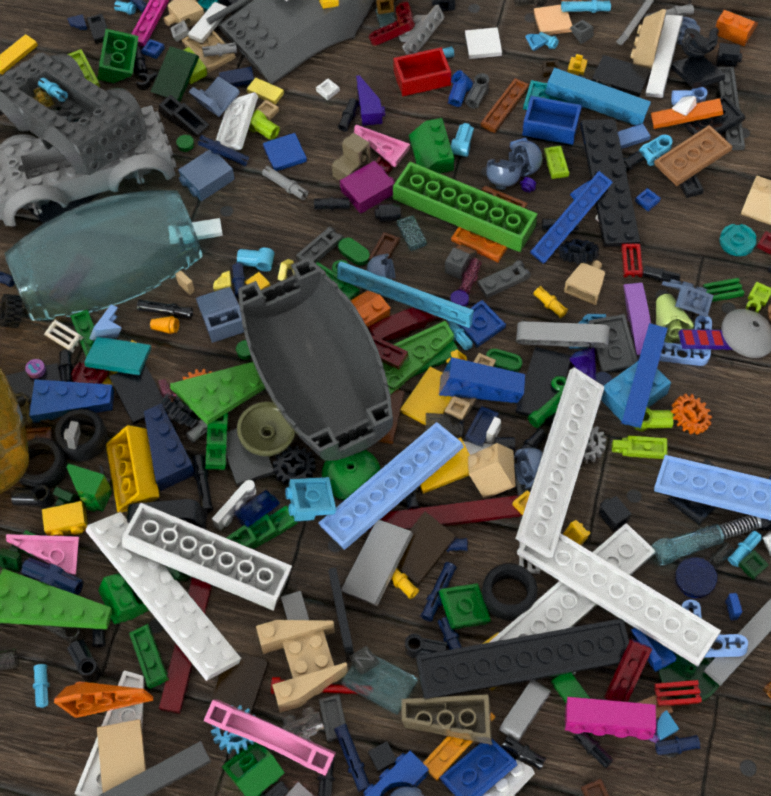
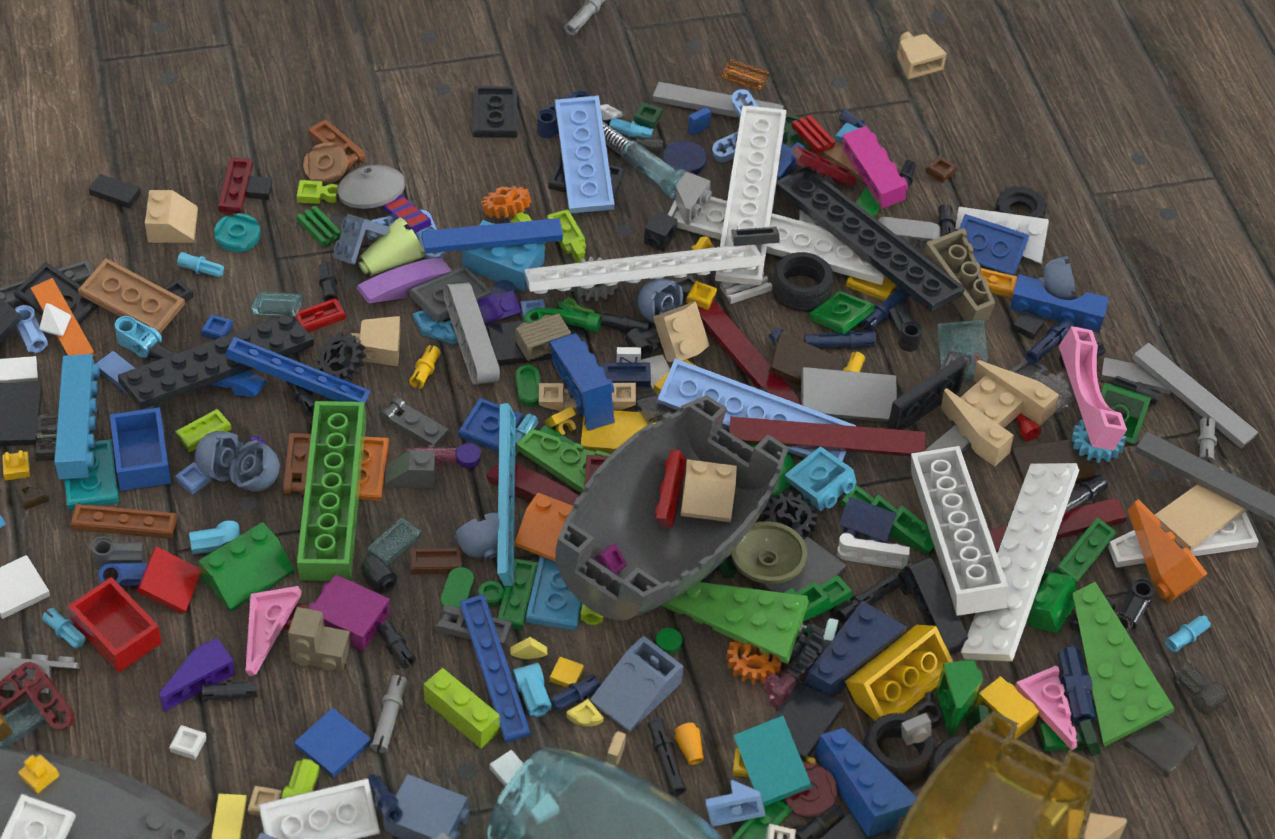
camera: 125 degrees left, 10 degrees down
none -> red tile [136,546,200,615]
none -> medium azure axle [177,252,224,278]
none -> clear light blue tile [251,292,304,316]
none -> lime brick [424,668,500,748]
none -> blue tile [459,594,531,743]
none -> dark tan brick [515,313,571,361]
none -> magenta tile [595,543,627,575]
none -> red plate [655,450,687,529]
none -> light grey slope [675,172,712,225]
none -> tan slope [681,459,737,522]
none -> dark red tile [729,416,925,457]
none -> black tile [731,227,780,246]
none -> light aqua tile [821,618,838,653]
none -> black pin [1064,475,1108,515]

